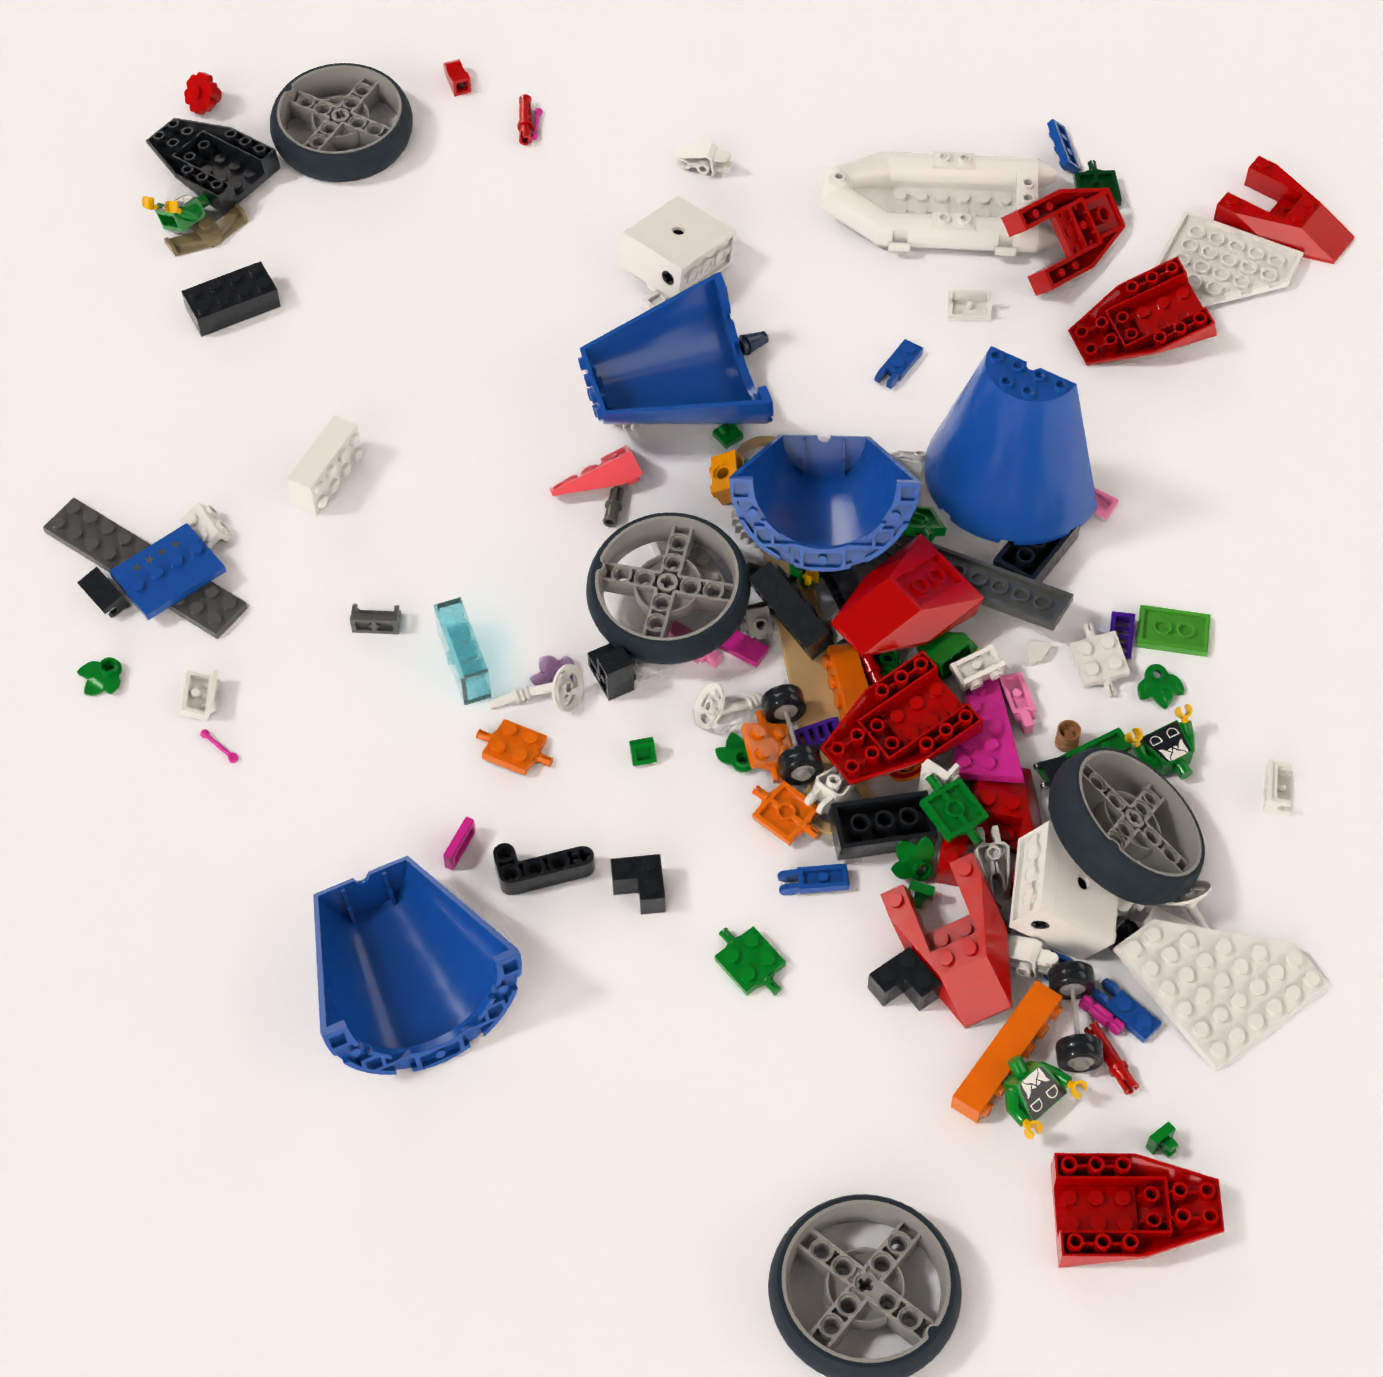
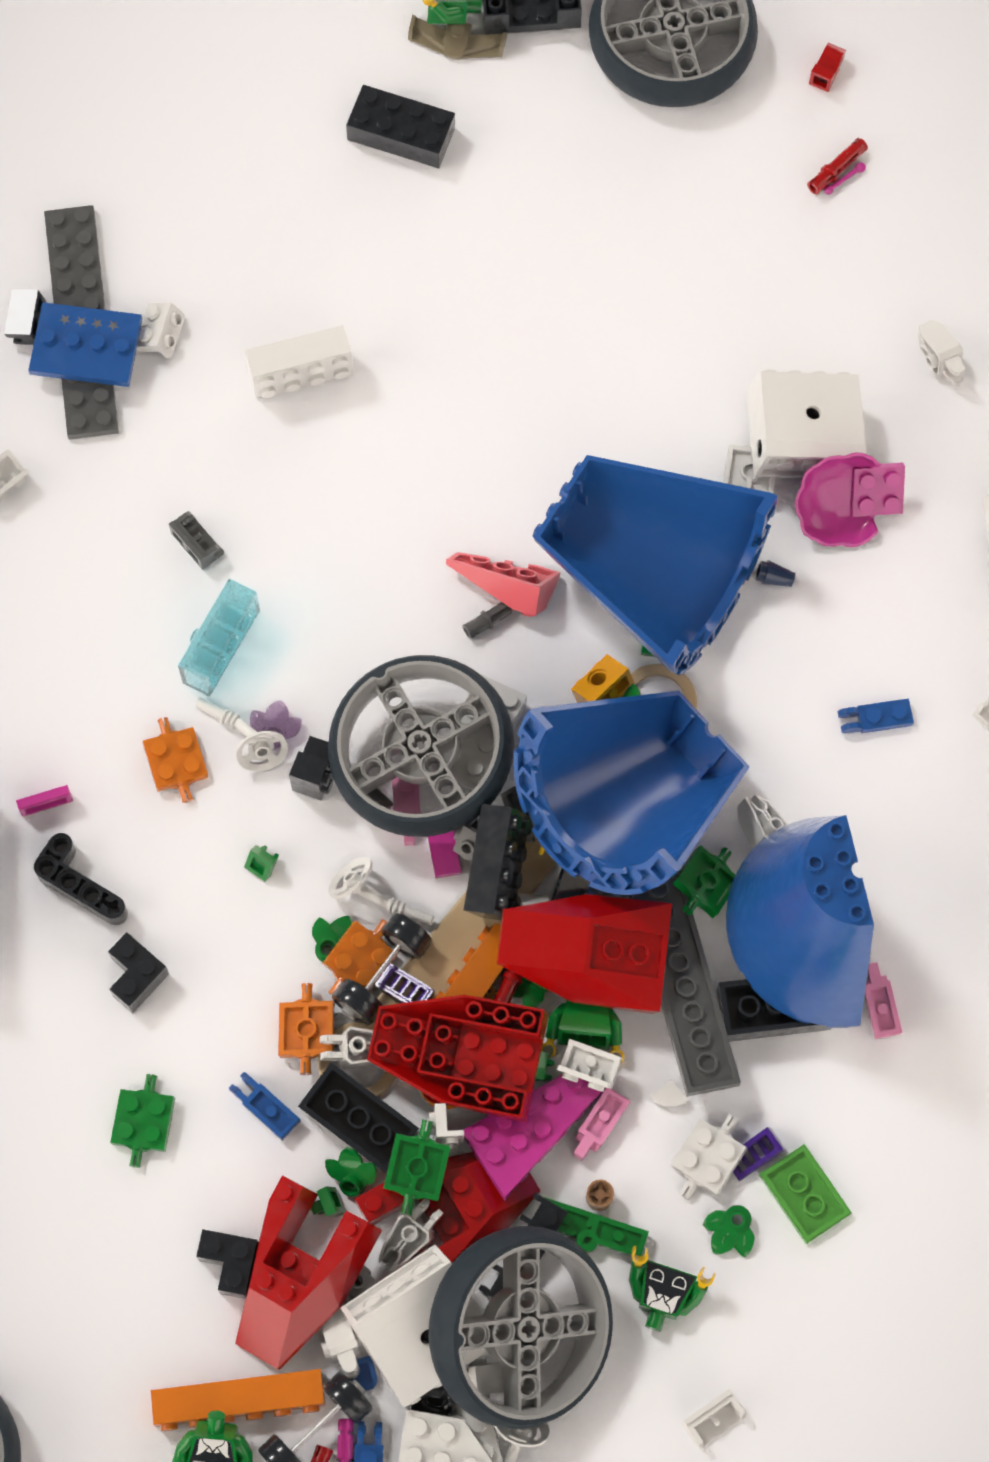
camera: 45 degrees right, 15 degrees up
none -> dark pink animal [794,452,905,547]

